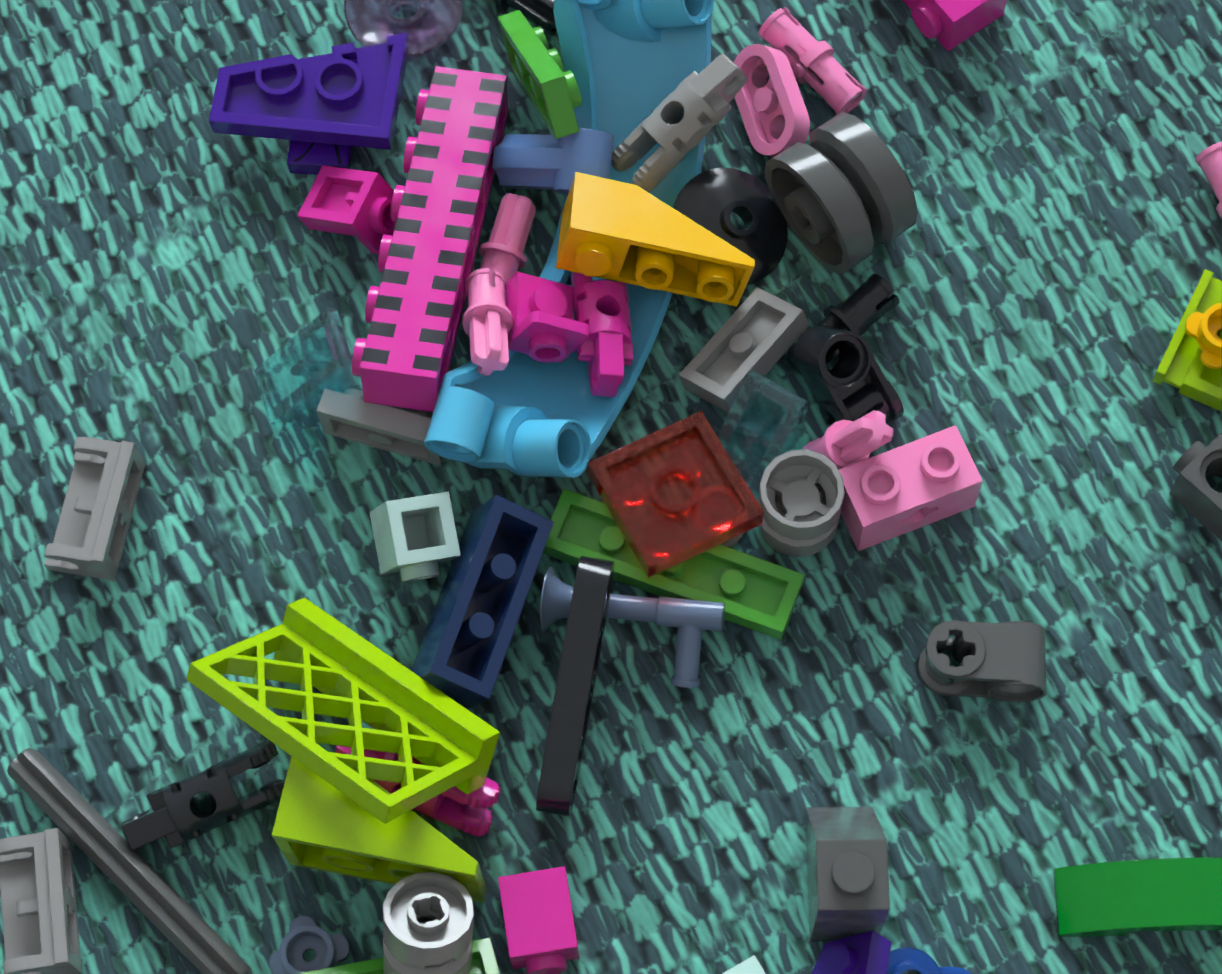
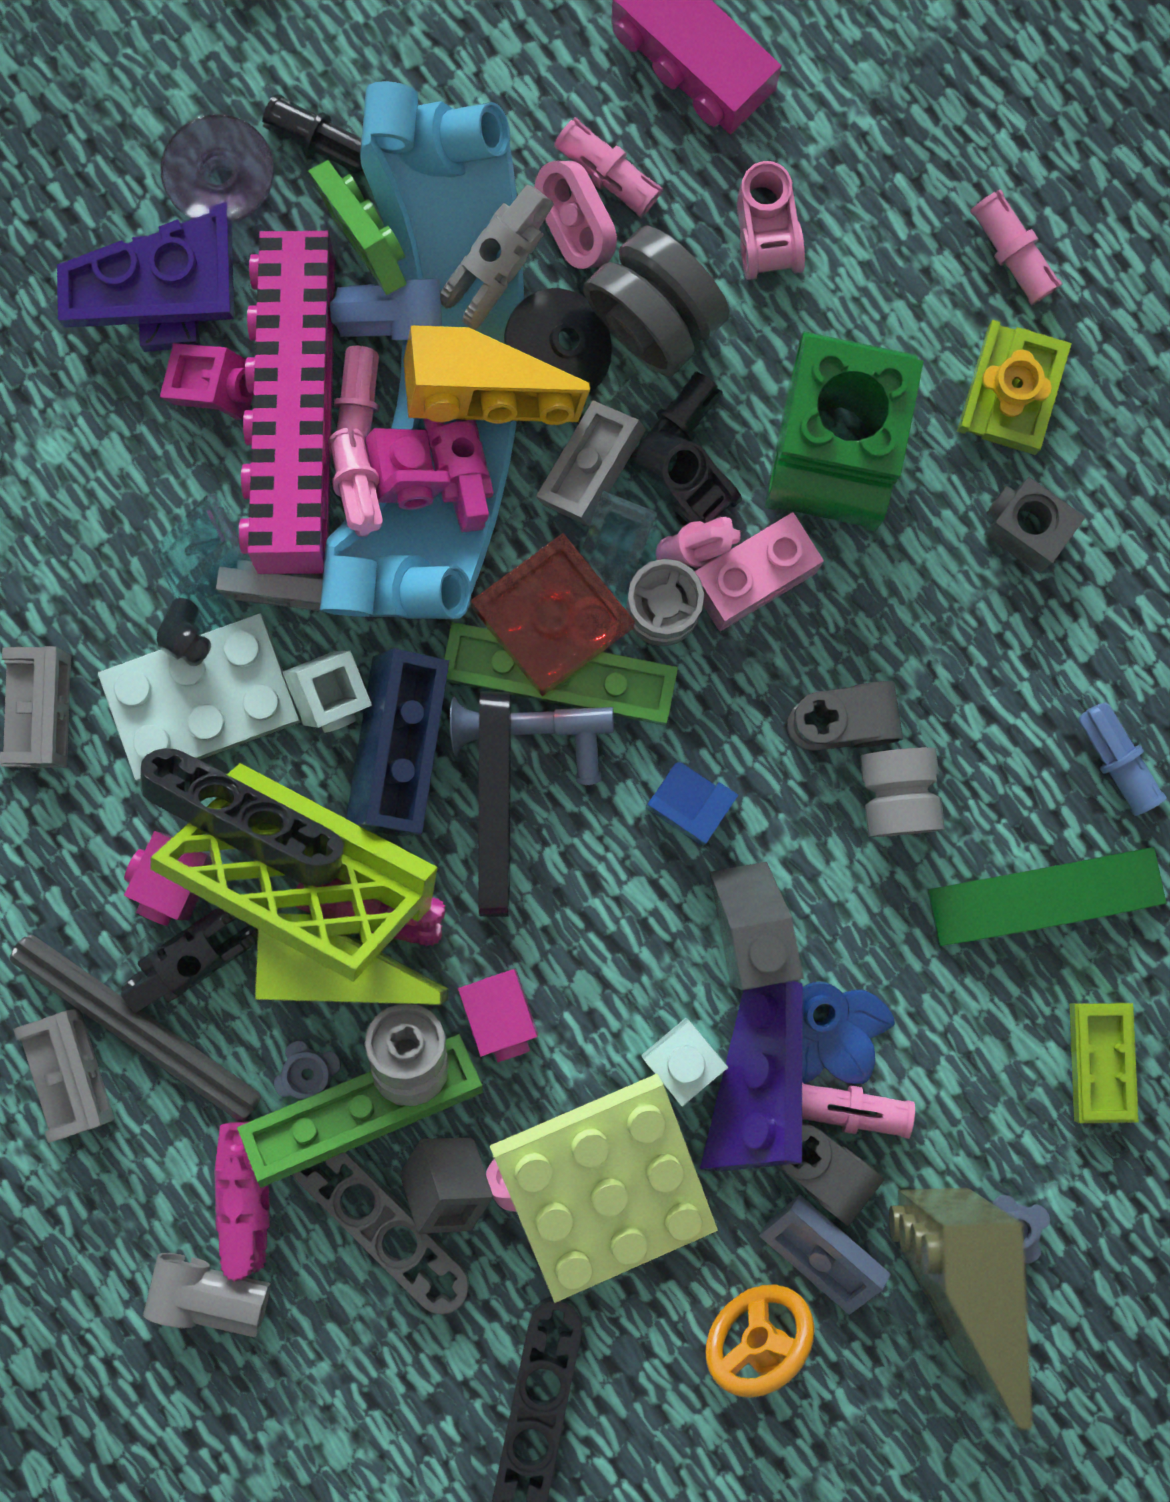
camera: 15 degrees left, 15 degrees up
none -> light aqua plate [98,613,302,782]
none -> dark pink brick [124,831,212,926]
none -> black beam [140,748,343,886]
none -> black arm [157,598,211,666]
none -> blue panel [645,762,738,846]
none -> bright pink piece [737,161,805,280]
none -> green piece [764,331,924,531]
none -> light grey wheel [860,747,945,837]

